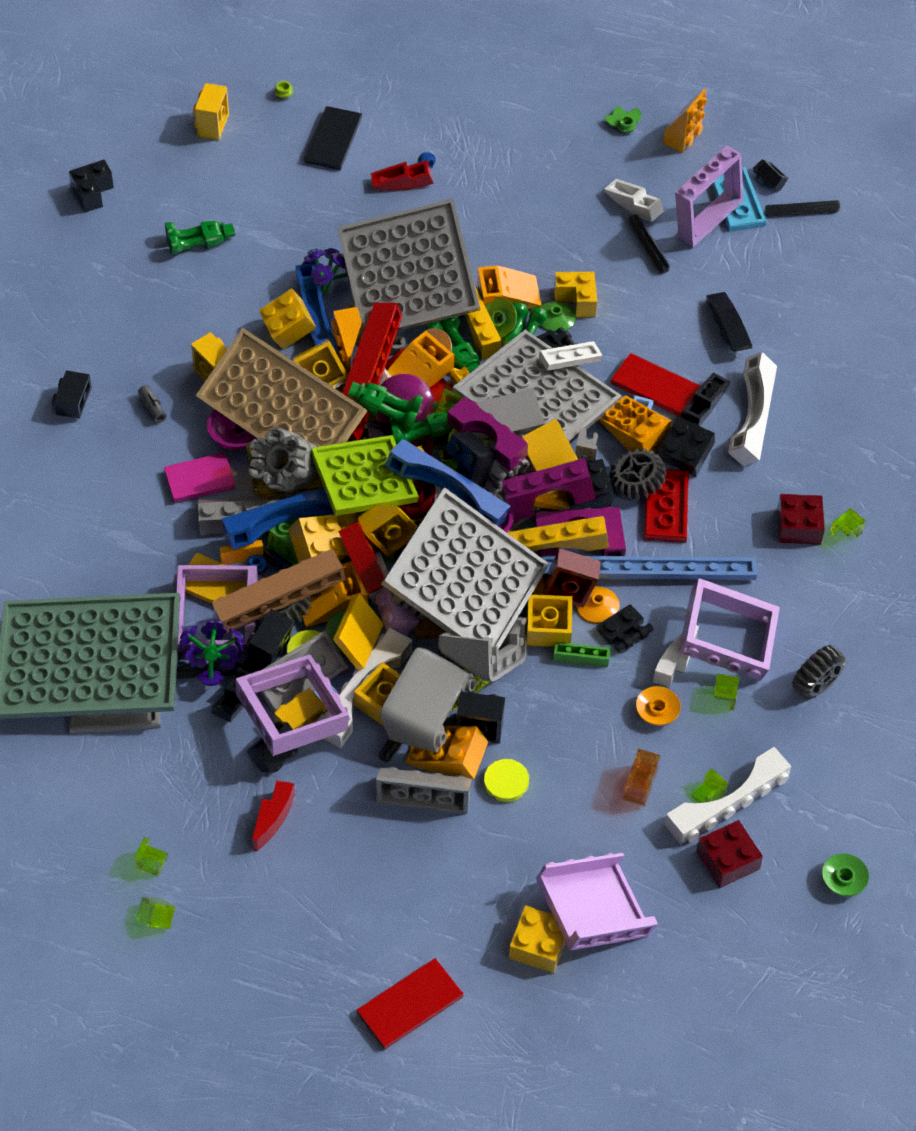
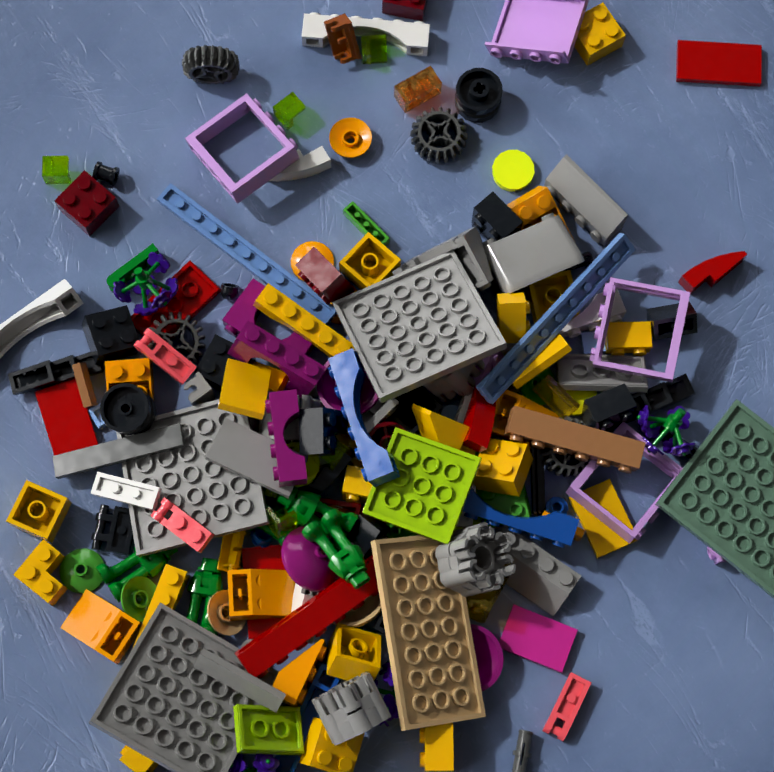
camera: 140 degrees left, 20 degrees up
black plate [596,604,654,652] -> none
none -> yellow brick [6,480,72,543]
none -> tile [52,423,186,479]
none -> medium nougat tile [72,362,98,408]
none -> black bush [92,161,120,186]
none -> black wheel [100,383,156,436]
none -> green plate [106,243,160,293]
none -> dark purple plant [113,252,179,316]
none -> coral plate [133,328,197,385]
none -> coral plate [150,497,214,554]
none -> light grey tile [194,648,286,713]
none -> black hinge [221,283,239,300]
none -> lime tile [233,704,304,755]
none -> light grey piece [311,672,391,745]
none -> dark orange hinge [324,13,361,64]
none -> dark grey gear [410,106,468,164]
none -> black wheel [455,68,503,123]
none -> medium blue plate [476,233,636,404]
none -> yellow brick [497,292,530,343]
none -> clear yellow tile [532,374,580,419]
none -> coral plate [542,672,592,741]

